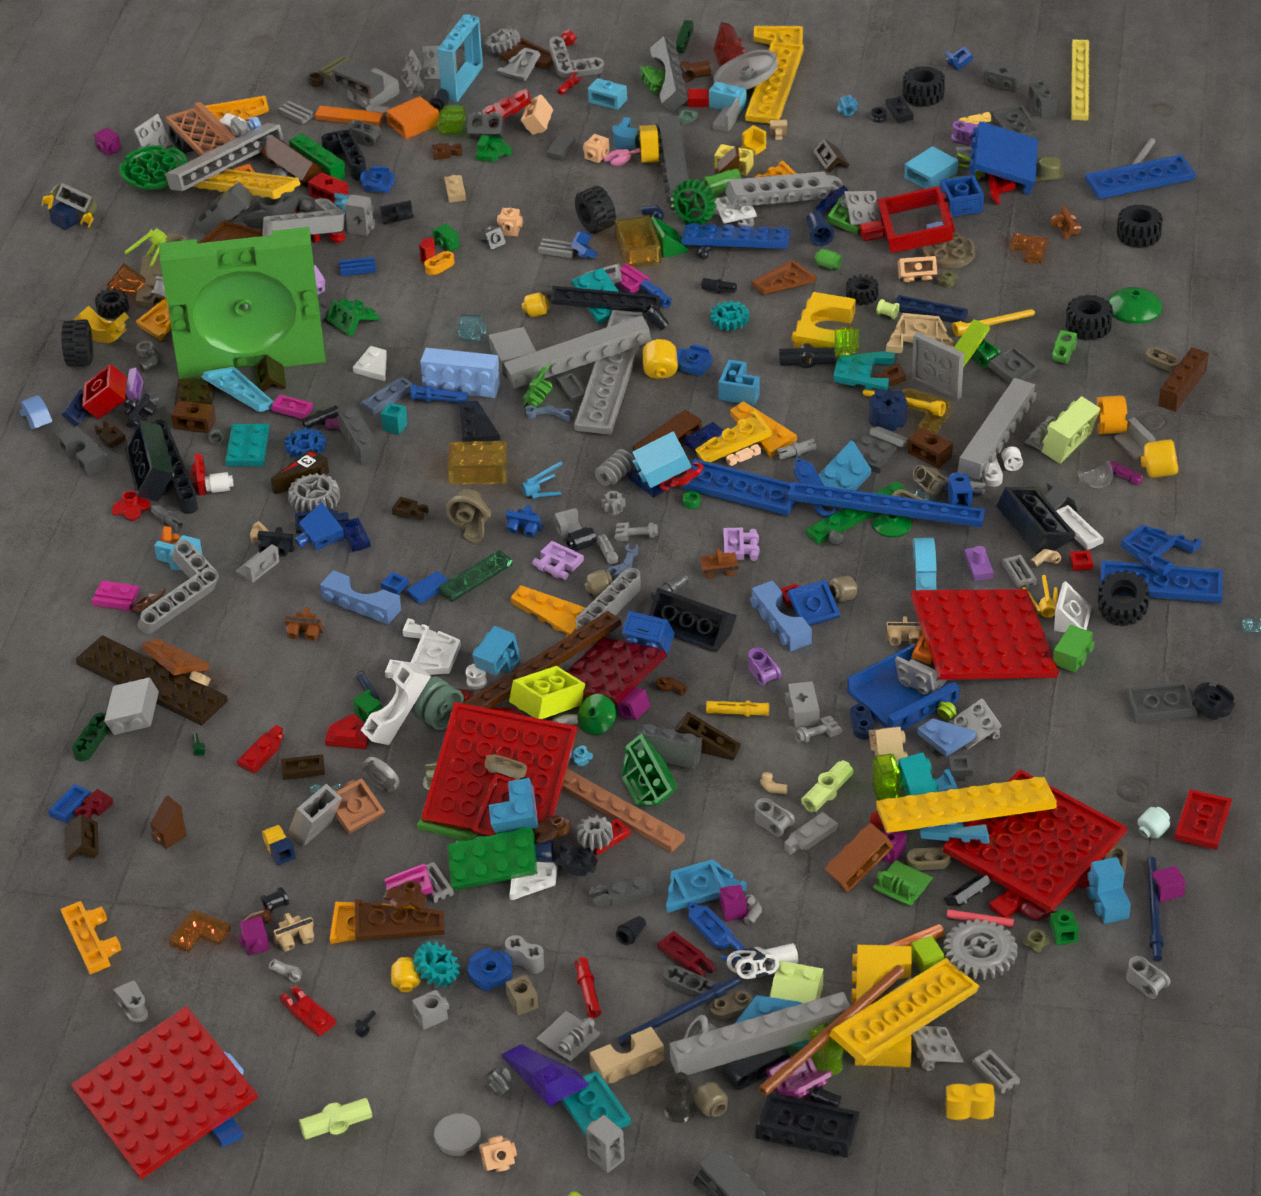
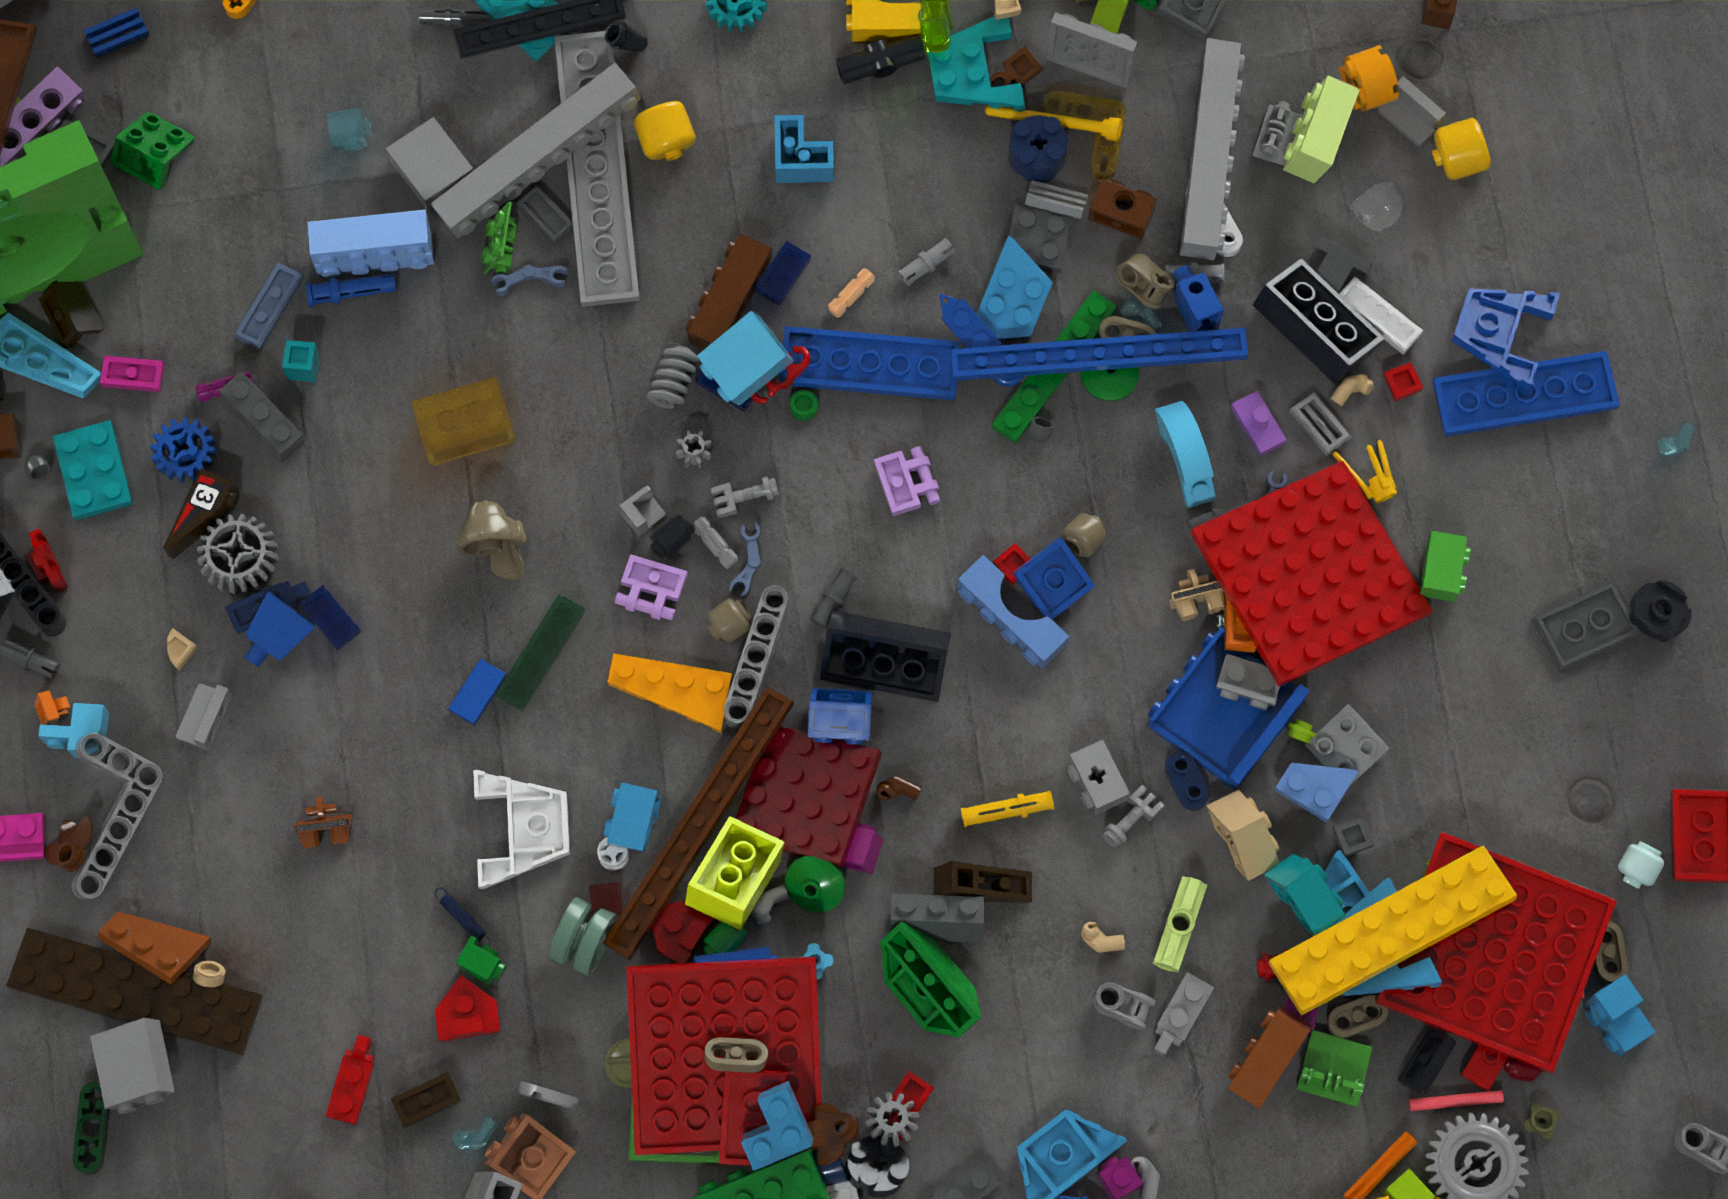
camera: 20 degrees left, 30 degrees up
dark green hand [192,733,205,755] -> none
white brick [205,472,234,493] -> none
black hips [257,527,295,556] -> none
black pin [301,405,340,429] -> none
medium blue arch [320,570,401,625] -> none
white wing [353,346,387,381] -> none
white arch [361,661,431,745] -> none
blue plate [381,572,409,595] -> none
dark brown plate [392,497,429,520] -> none
black wing [459,401,500,444] -> none
blue hips [506,505,543,538] -> none
dark azure plant [521,462,562,499] -> none
yellow head [522,292,550,318] -> none
nougat plate [561,768,685,853] -> none
blue plate [677,345,712,376] -> none
yellow wing [695,410,772,463] -> none
dark orange hips [700,548,739,579] -> none
light orange wing [730,401,797,458] -> none
medium lavender piece [748,648,782,687] -> none
clear neon green brick [872,753,900,801] -> none
white wheel [1001,446,1023,471] -> none
green brick [1049,909,1079,945] -> none
white slope [1054,581,1092,632] -> none
black tyre [1098,570,1150,626] -> none
magenta axle [1107,461,1143,485] -> none
dark blue bar [1147,857,1164,962] -> none
magenta panel [1152,866,1186,902] -> none

